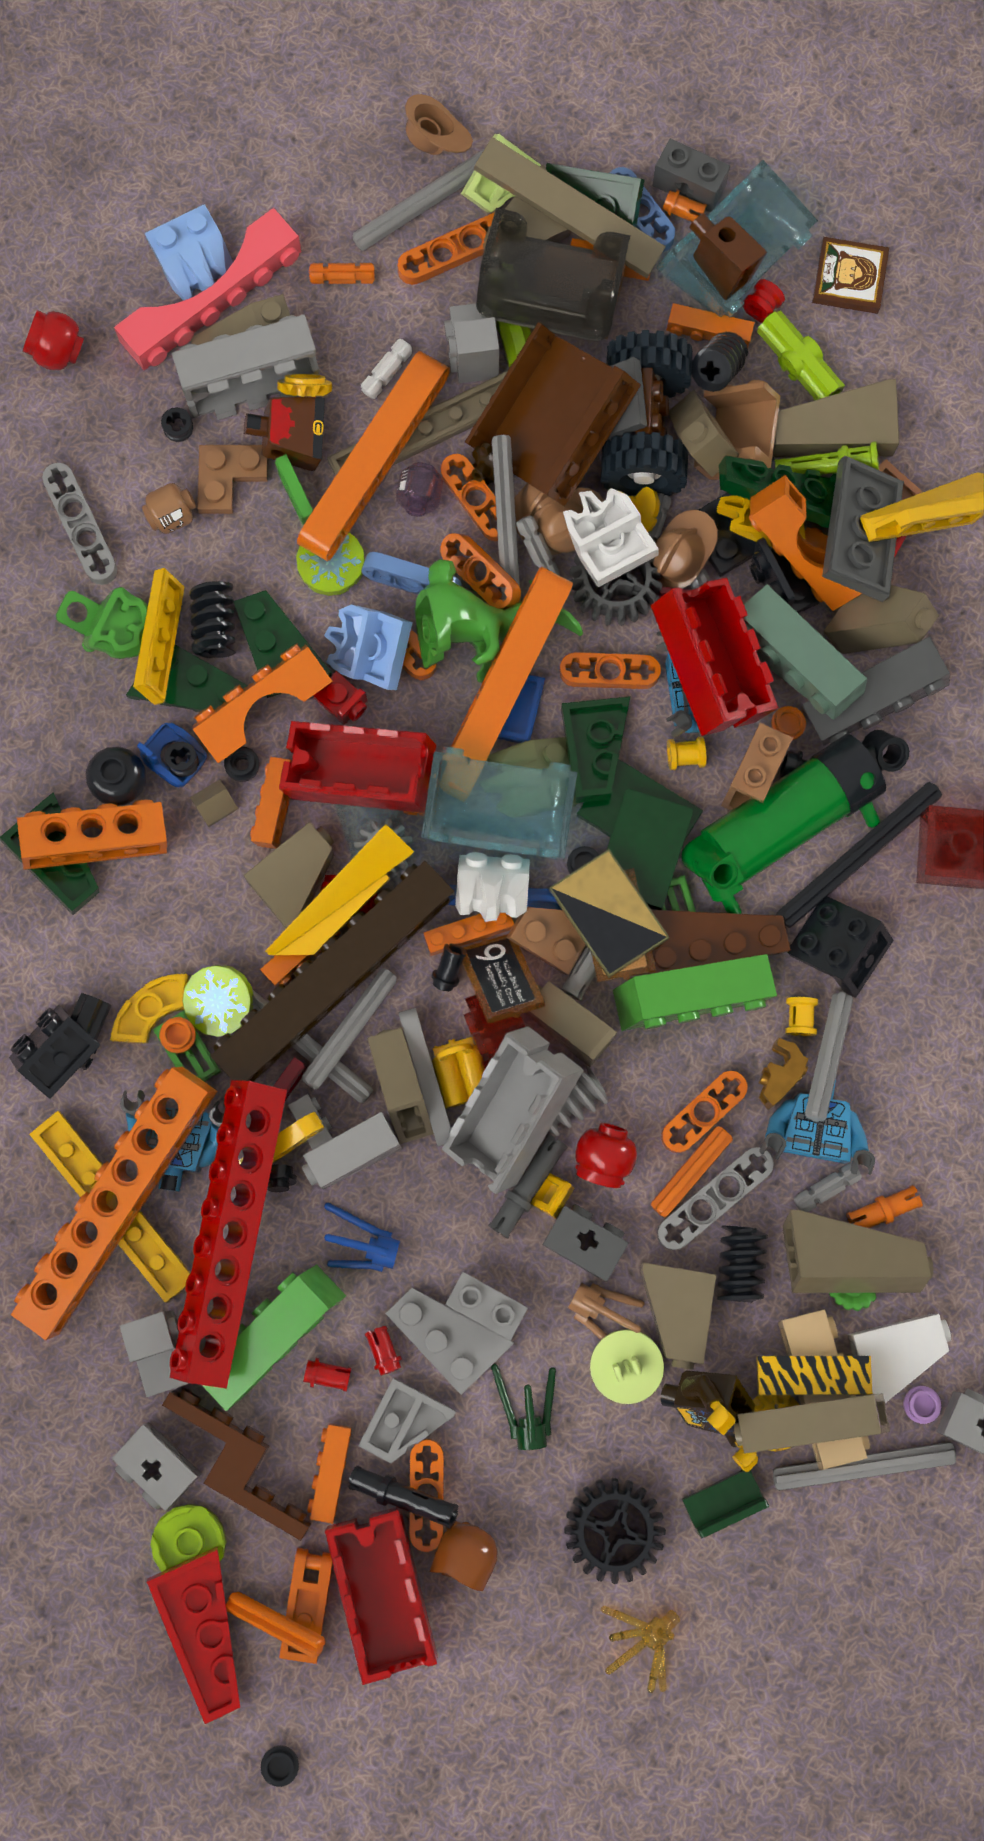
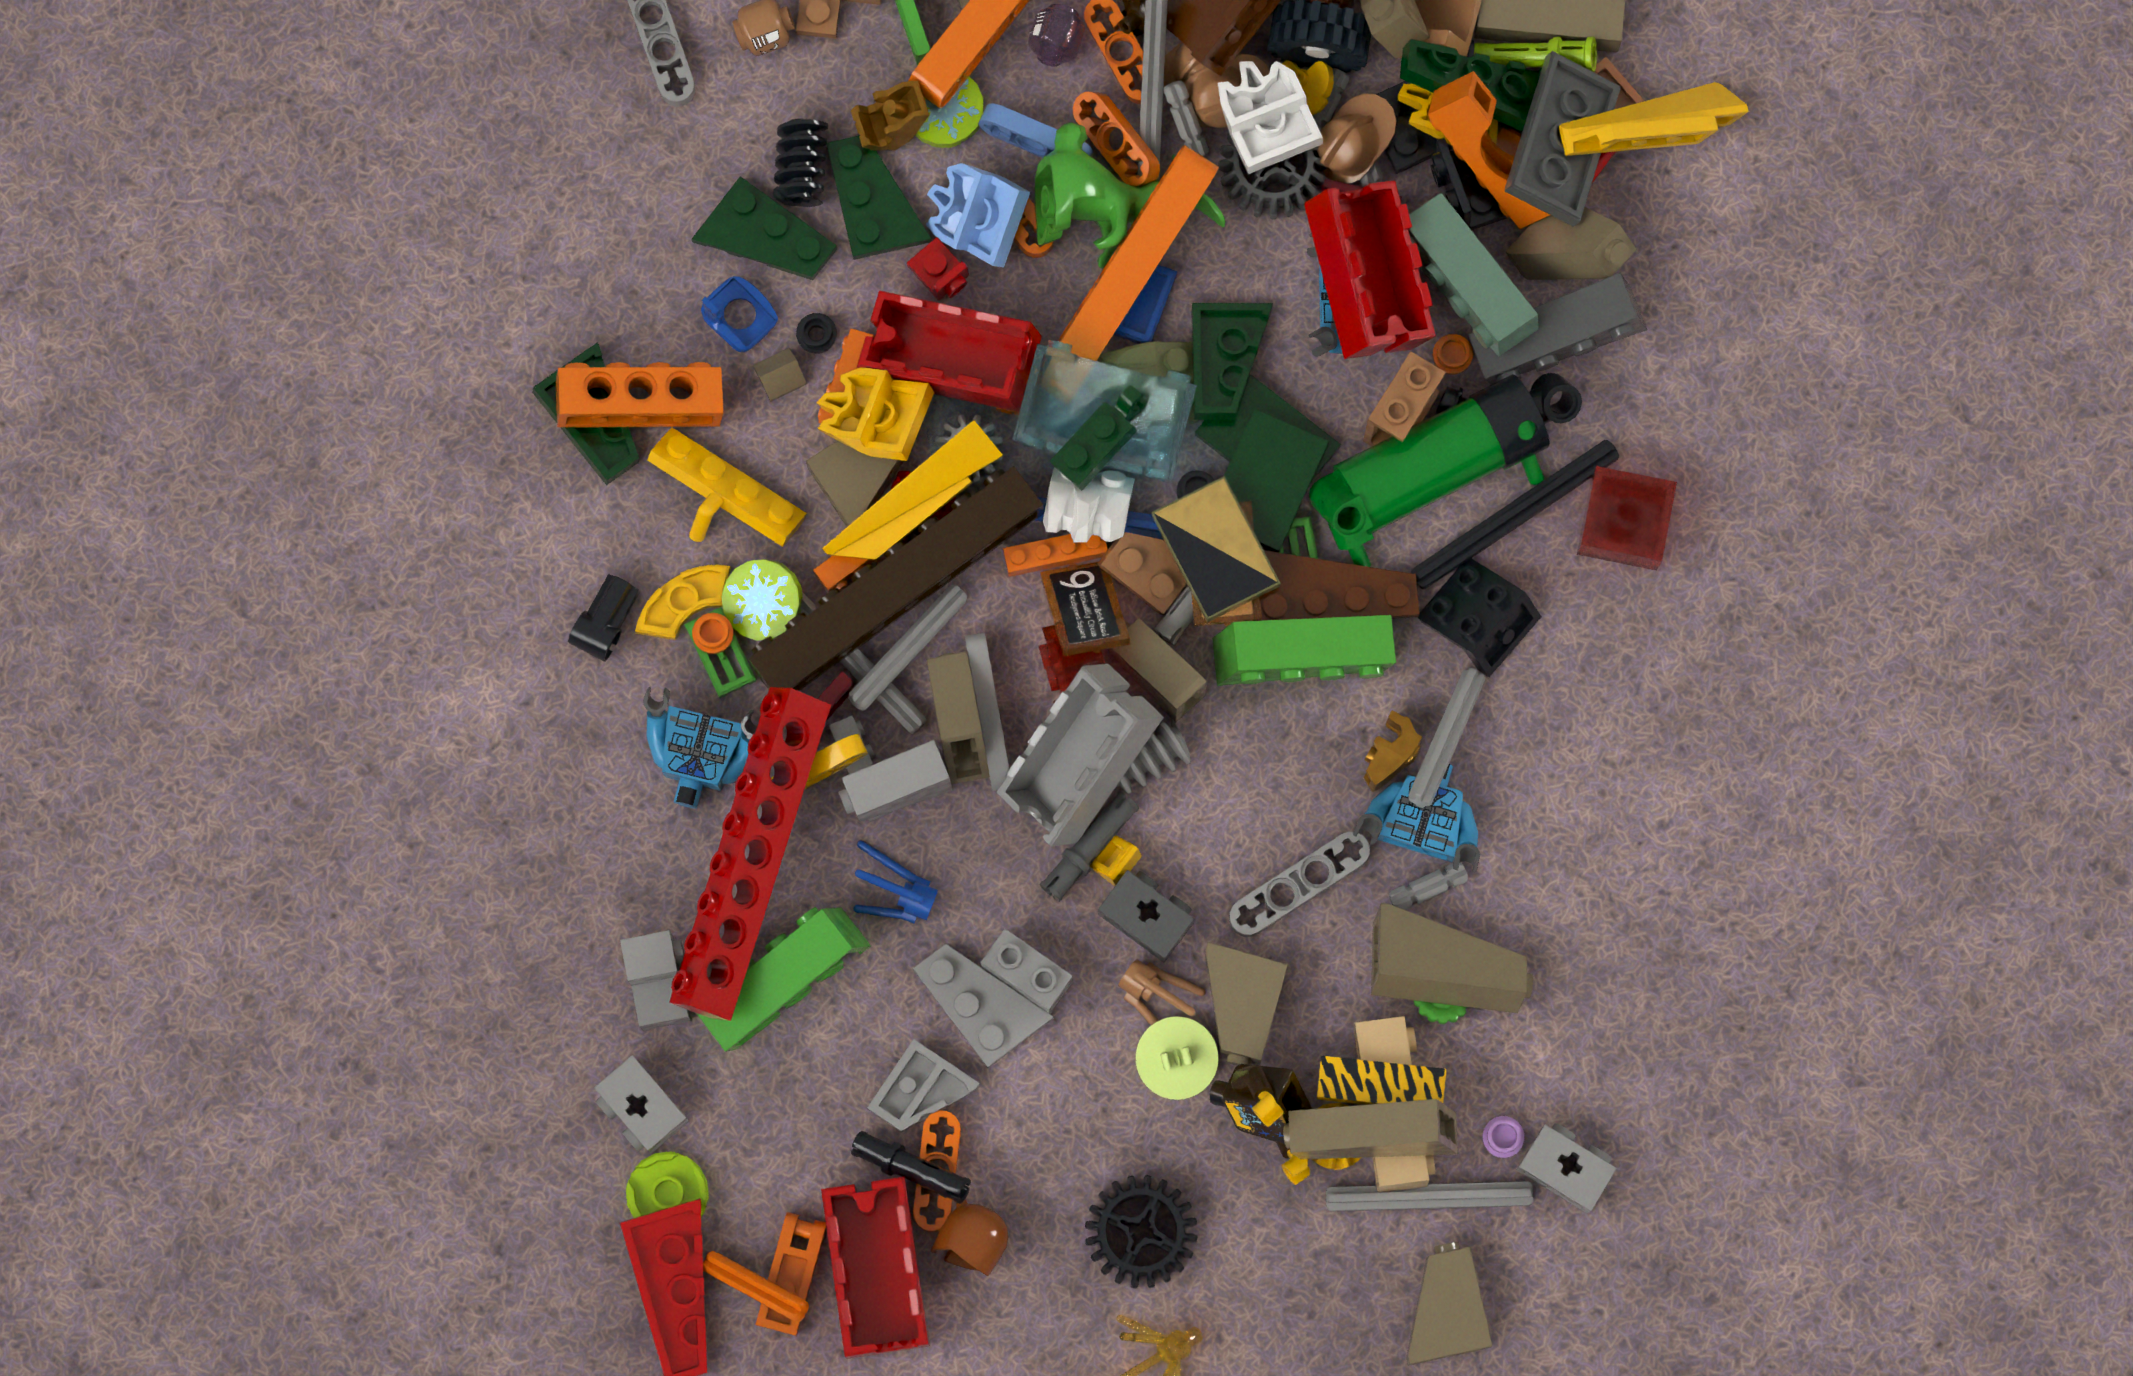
camera: 10 degrees right, 0 degrees up
black bracket [9,1005,100,1099] -> none
orange brick [11,1067,218,1340] -> none
yellow plate [29,1111,191,1303] -> none
bright green piece [56,587,148,659] -> none
black piece [86,746,146,806] -> none
yellow tile [133,568,185,705] -> none
reddish brown bracket [162,1388,311,1541] -> none
black bush [165,742,199,777] -> none
orange arch [192,644,333,763] -> none
black plate [267,1164,297,1193] -> none
red pin [303,1358,351,1392] -> none
orange piece [307,1423,352,1524] -> none
red pin [364,1326,402,1376] -> none
black pin [431,943,466,992] -> none
yellow piece [432,1037,486,1109] -> none
dark green plant [491,1364,556,1450] -> none
orange beam [559,652,661,689] -> none
red piece [575,1123,637,1188] -> none
orange axle [651,1126,733,1218] -> none
orange beam [661,1071,747,1153] -> none
yellow bush [667,736,707,770] -> none
dark green panel [682,1470,769,1539] -> none
black piece [717,1225,768,1303] -> none
yellow bush [785,997,818,1036] -> none
orange pin [846,1185,923,1228] -> none
white slope [847,1314,951,1403] -> none
none -> yellow plate [647,427,807,547]
none -> yellow plate [816,367,934,461]
none -> pearl gold hand [851,81,929,151]
none -> dark green plate [1050,385,1148,491]
none -> dark tan slope [1406,1242,1492,1366]

